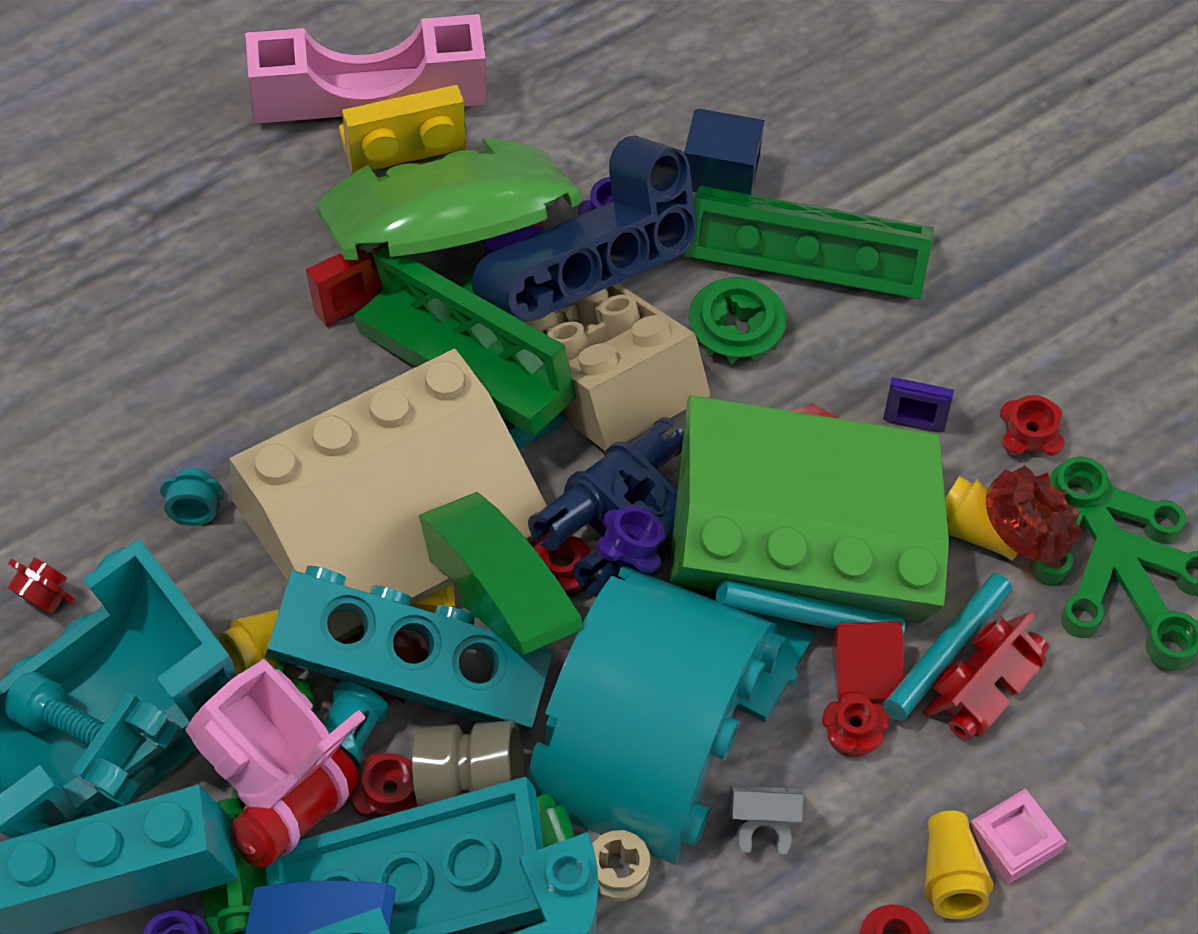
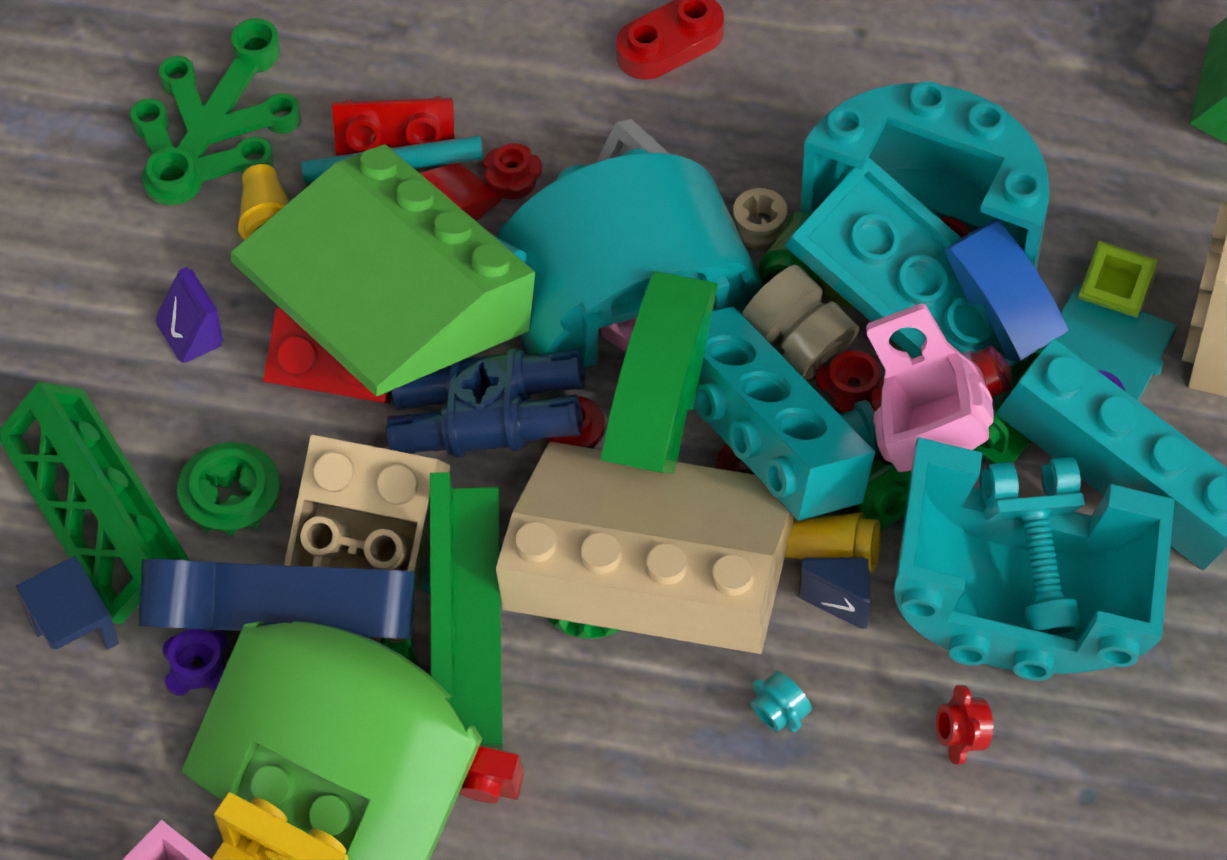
camera: 130 degrees left, 0 degrees up
dark purple plate [597,506,666,573] -> none
yellow cone [924,810,994,919] -> none
bright pink tile [969,788,1067,885] -> none
clear red gear [986,465,1083,562] -> none
red plate [1000,395,1065,456] -> none
none -> dark blue slope [799,557,871,629]

